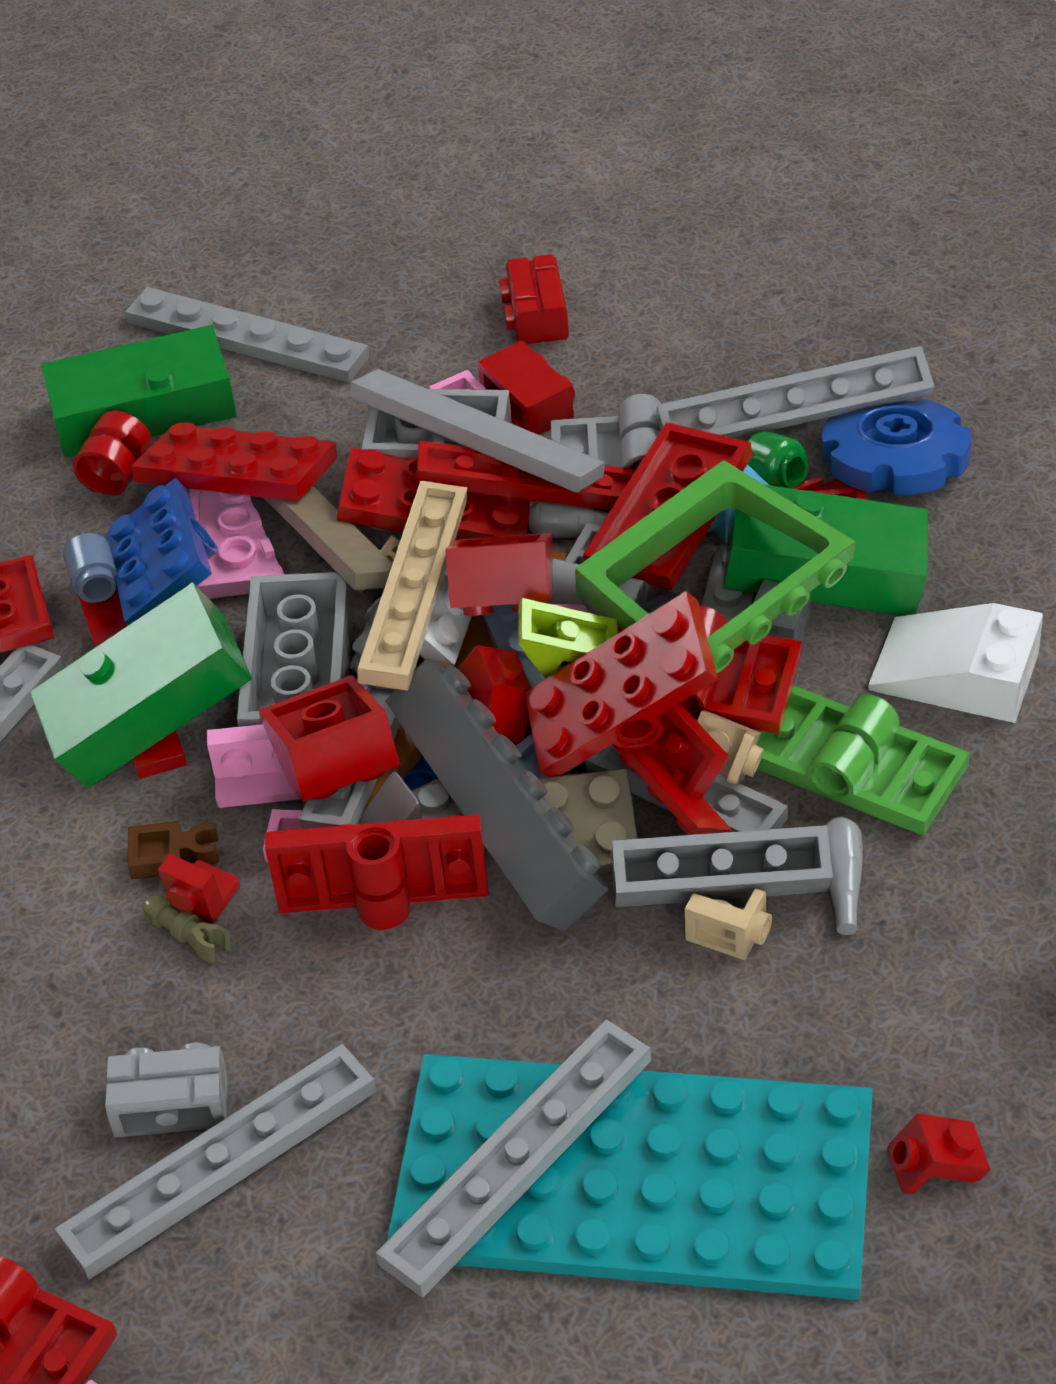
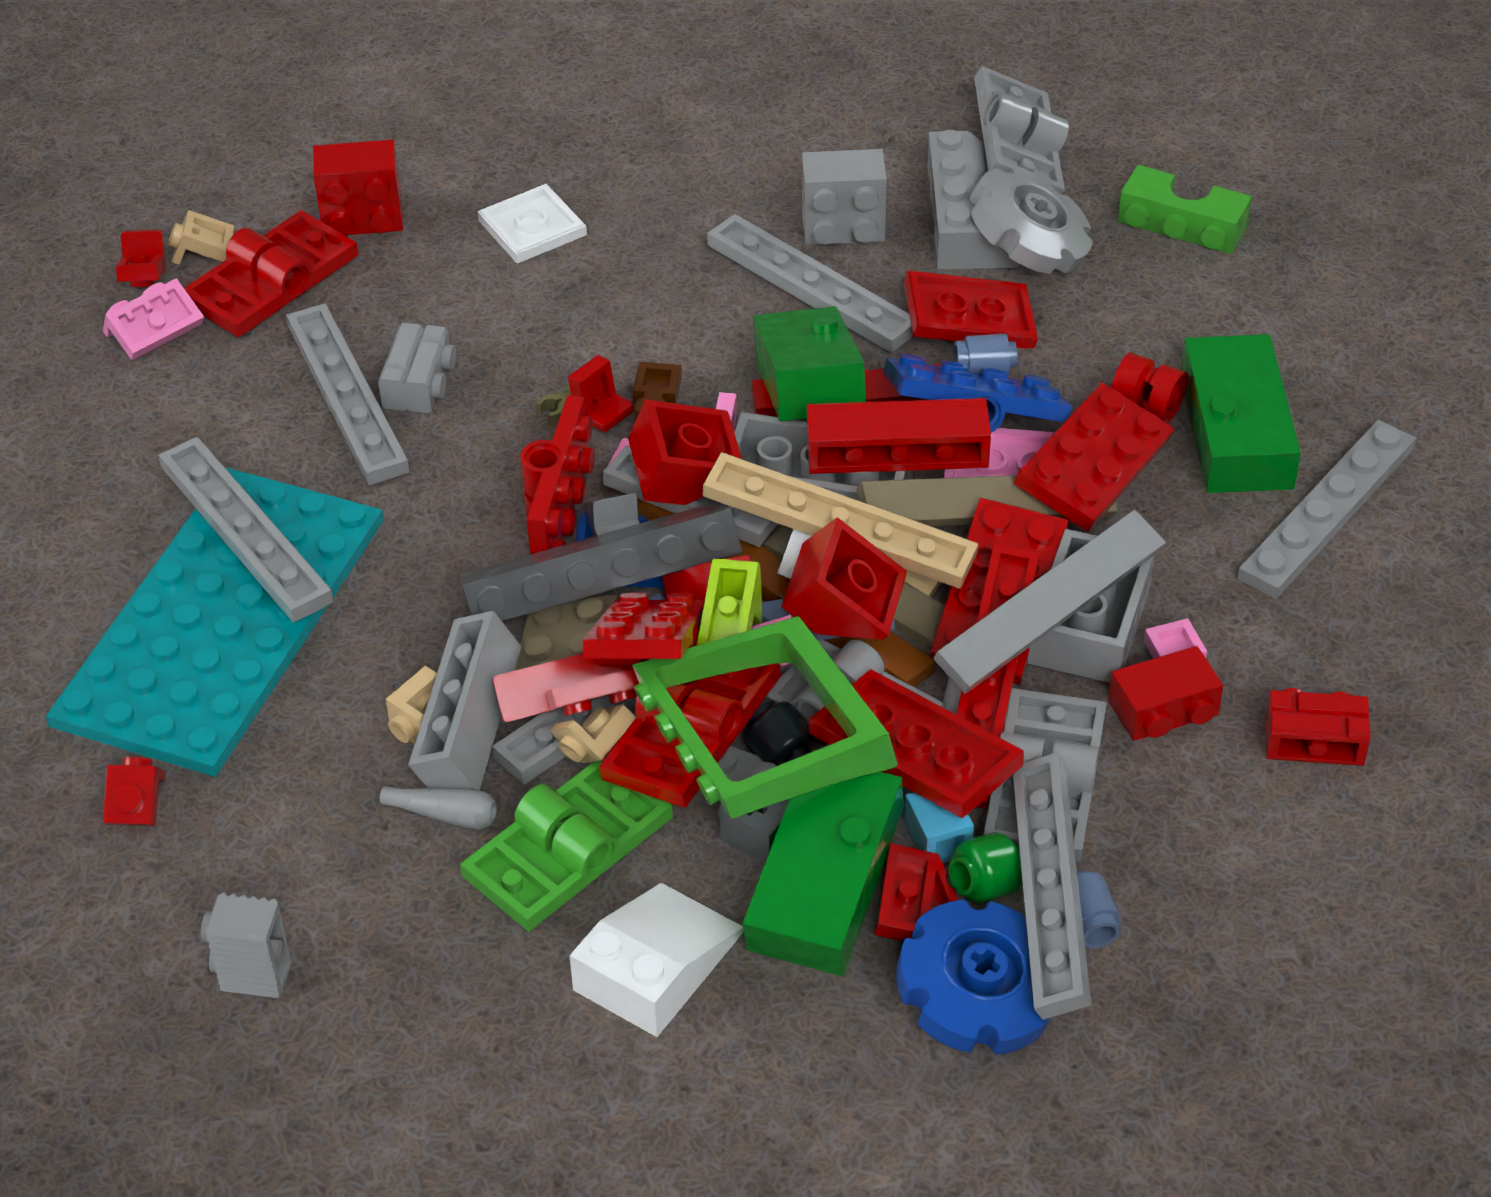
camera: 100 degrees right, 0 degrees up
none -> red brick [807,398,991,474]

